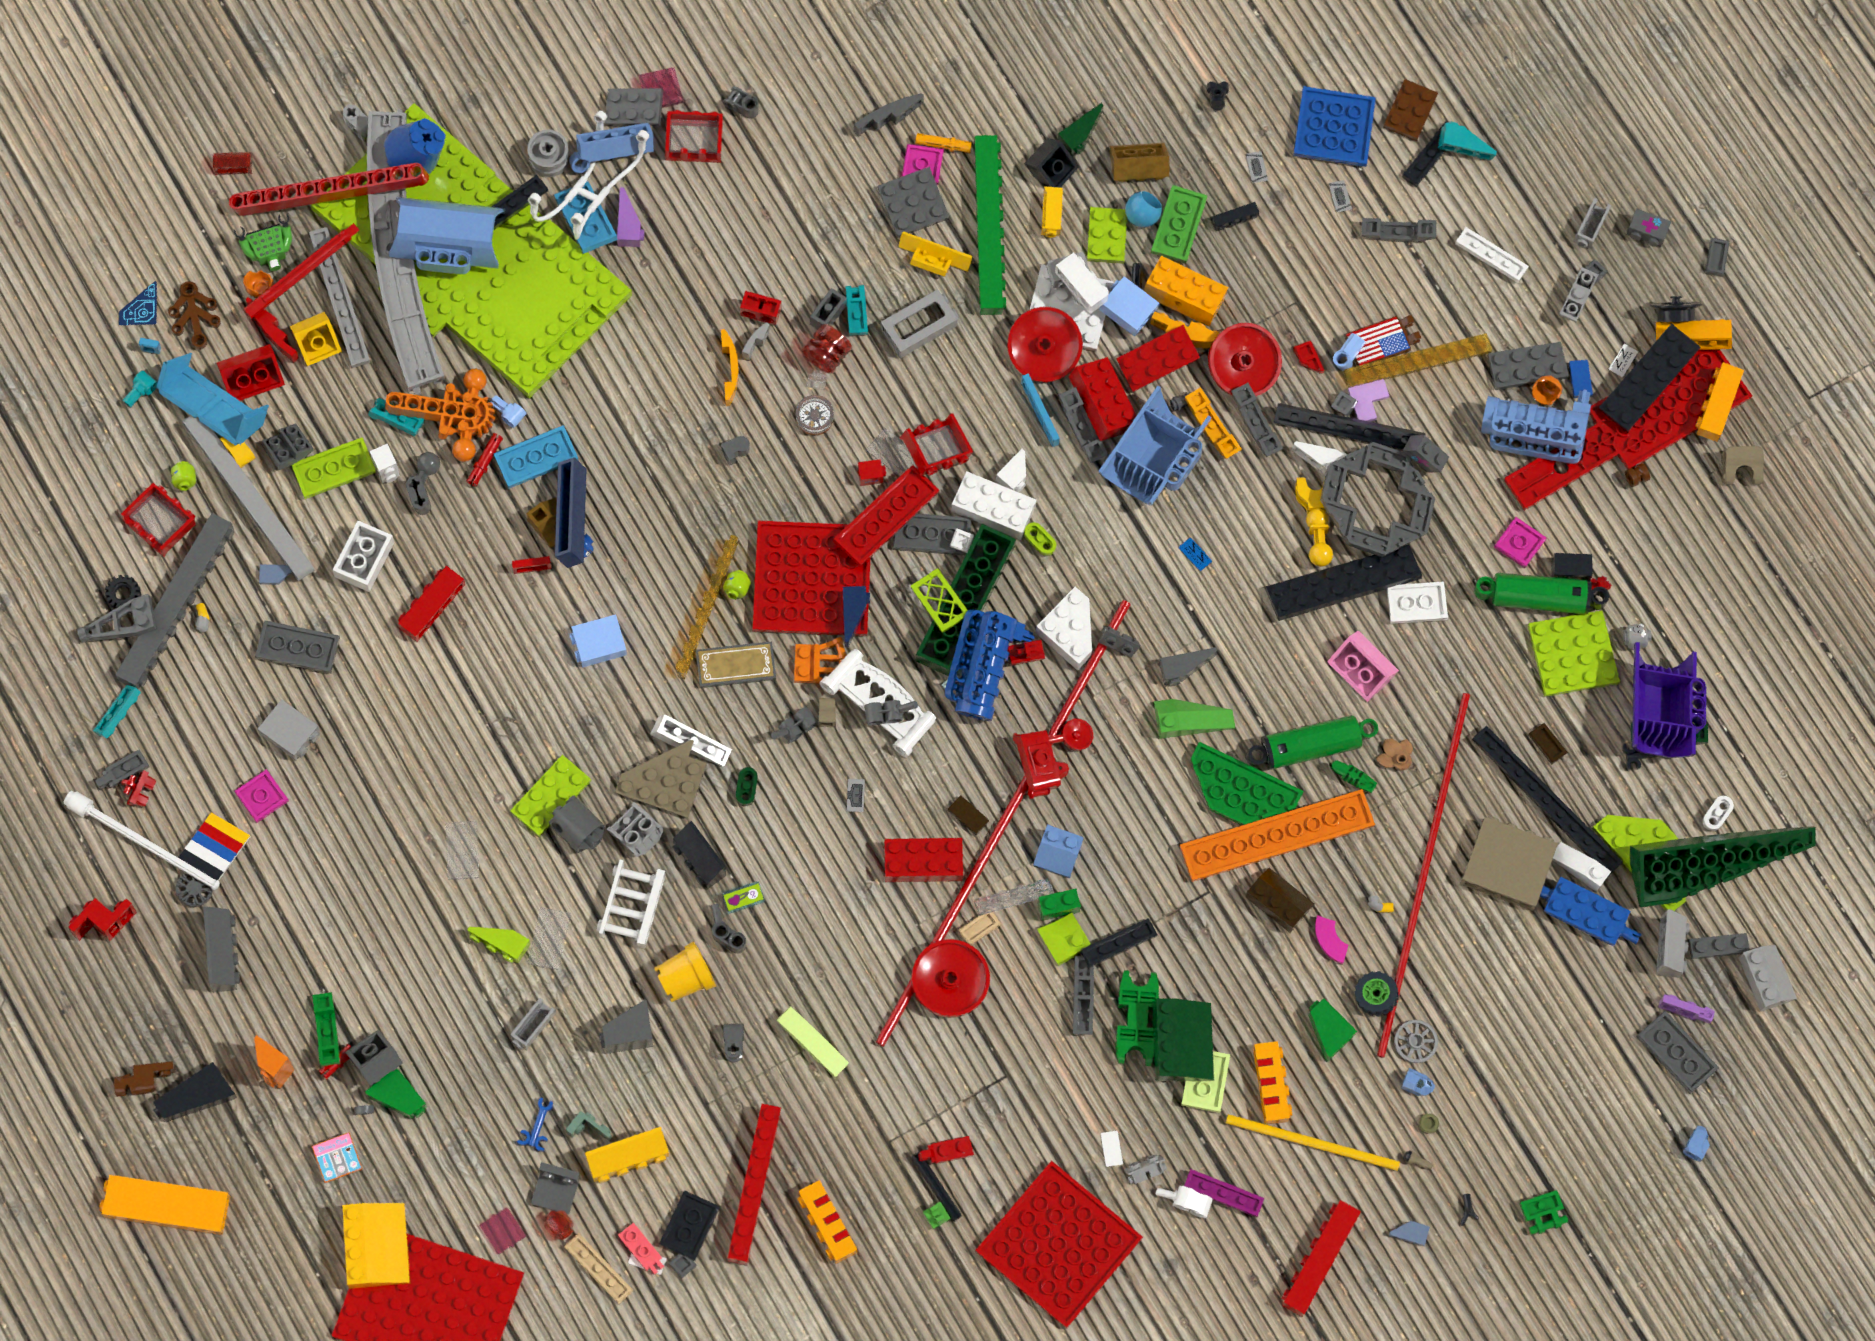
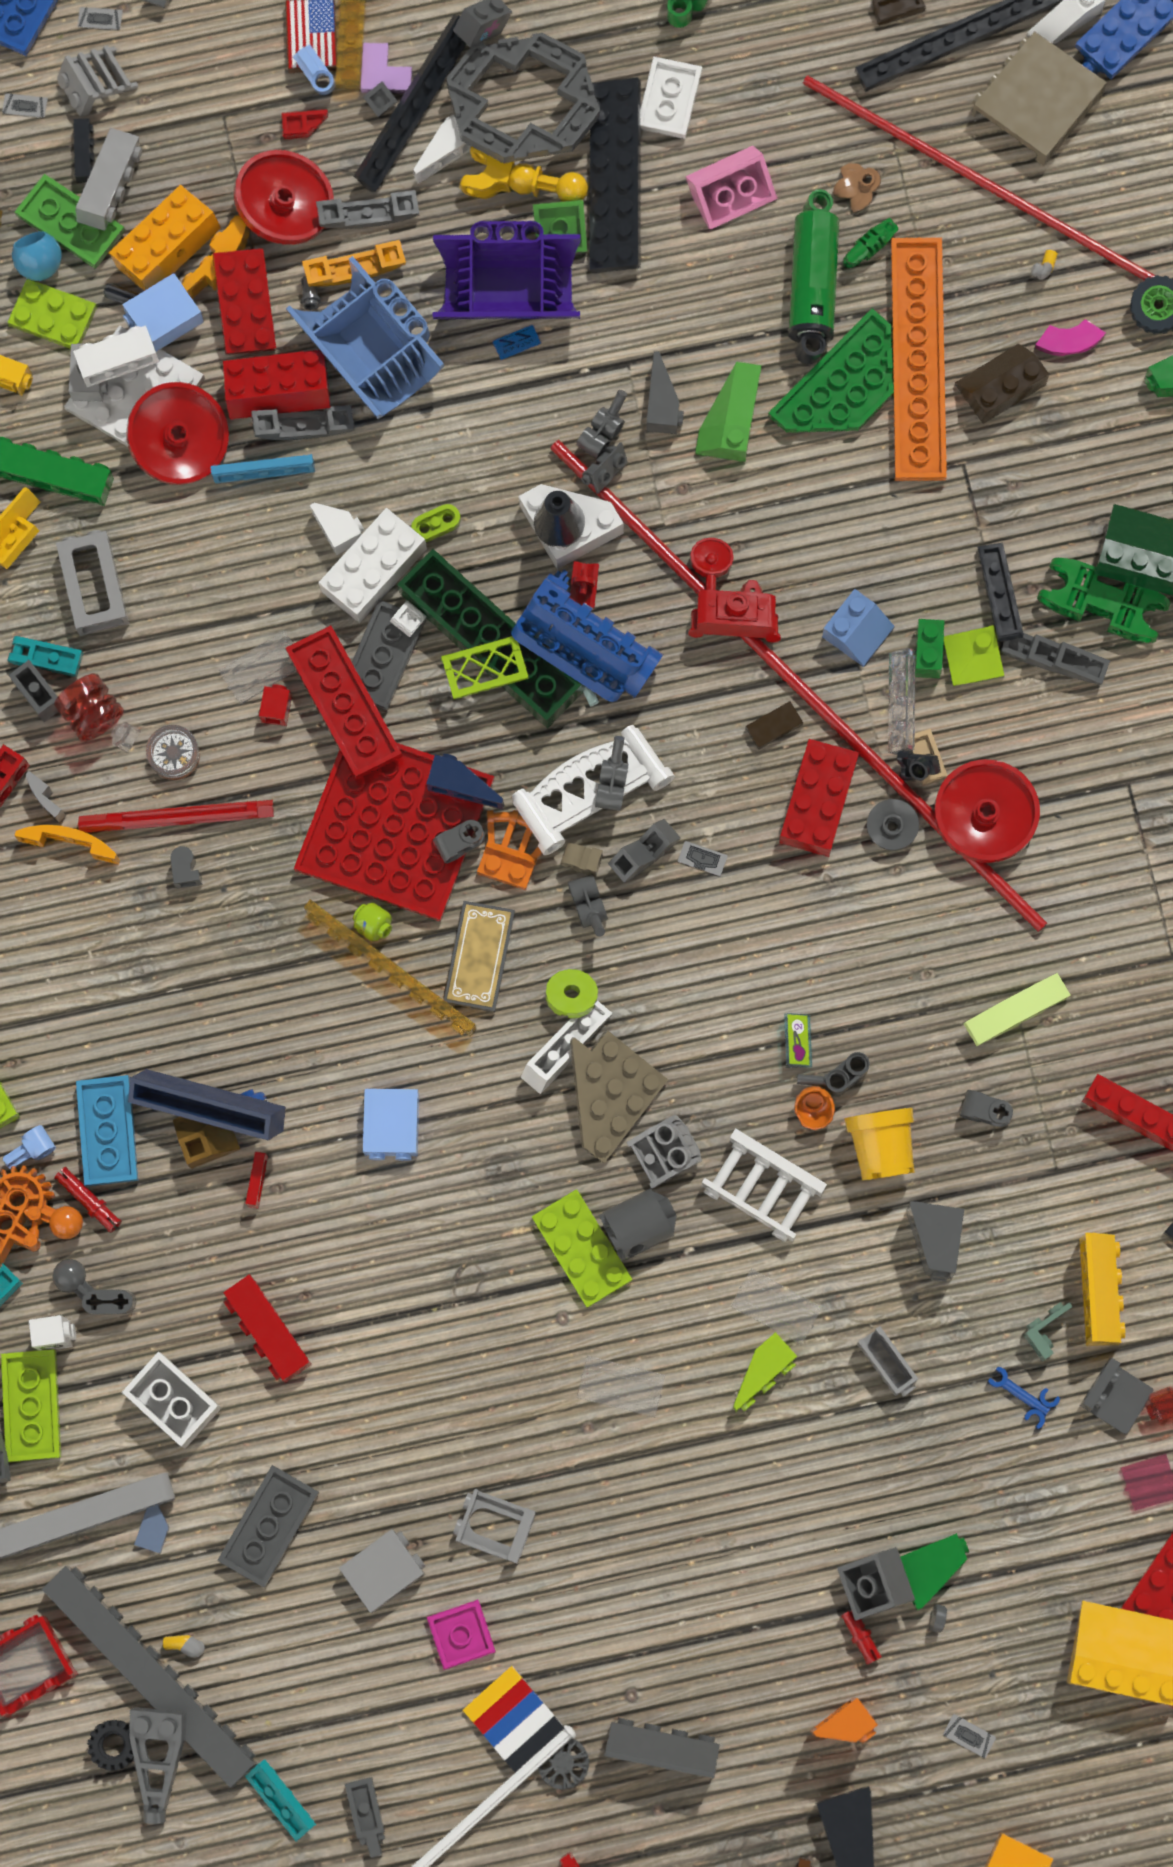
camera: 60 degrees left, 5 degrees up
red hips [121,770,156,807] -> none
green slope [312,992,340,1066] -> none
piece [312,1132,363,1183] -> none
black slope [672,821,726,889] -> none
dark green plate [736,767,758,806] -> none
window [900,413,973,476] -> none
none -> light grey plate [57,45,138,117]
none -> light grey brick [76,128,142,231]
none -> red piece [78,800,274,833]
none -> dark purple panel [432,221,581,319]
none -> dark grey piece [433,820,485,863]
none -> light grey panel [453,1489,537,1564]
none -> bright green hinge [533,200,587,252]
none -> black cone [534,491,585,547]
none -> lime tile [545,969,598,1019]
none -> dark grey beam [576,390,627,459]
none -> dark grey brick [608,819,681,883]
none -> orange hair [794,1086,835,1130]
none -> dark grey dish [867,799,919,851]
none -> black plate [897,750,941,781]
none -> sticker [943,1714,996,1758]

